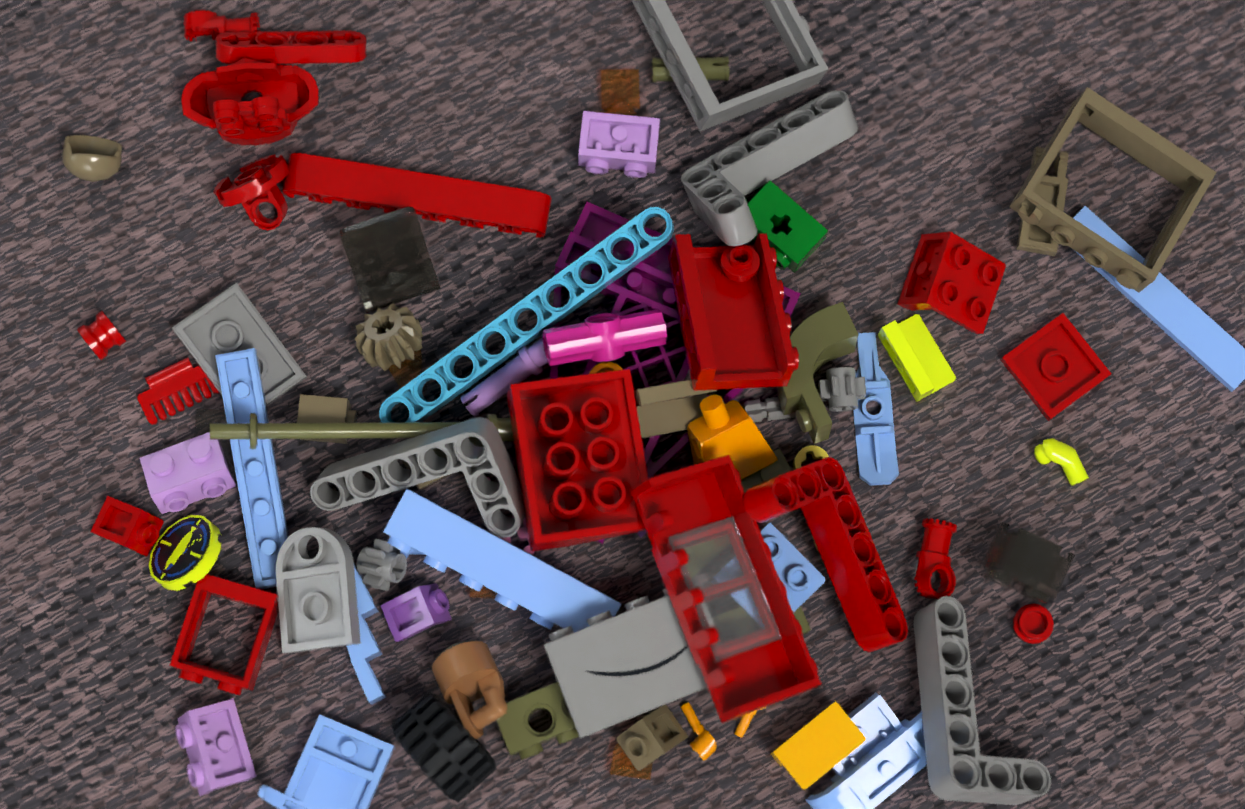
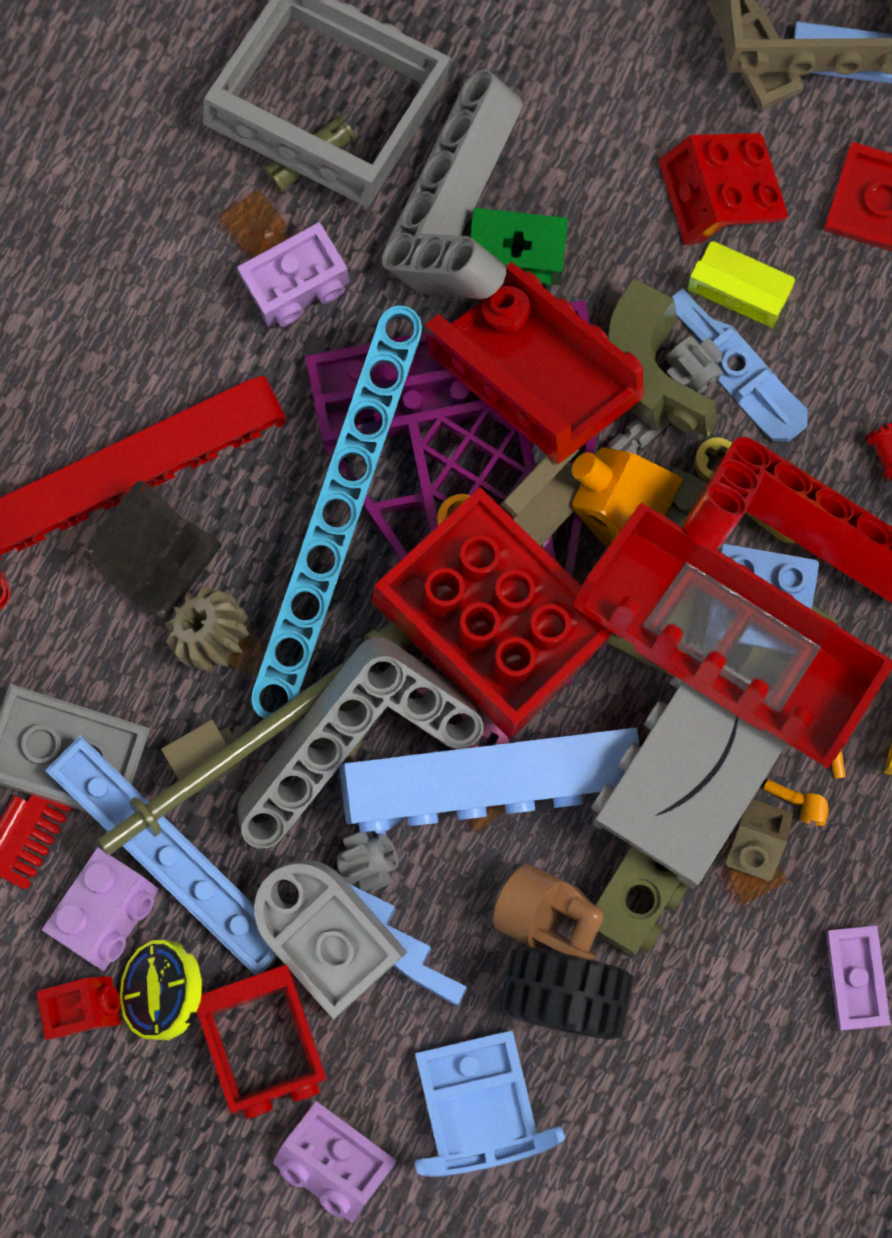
camera: 30 degrees left, 0 degrees up
medium lavender bracket [380,583,452,642] -> none
lavender pin [460,327,555,417] -> none
dark pink piece [542,309,667,366] -> none

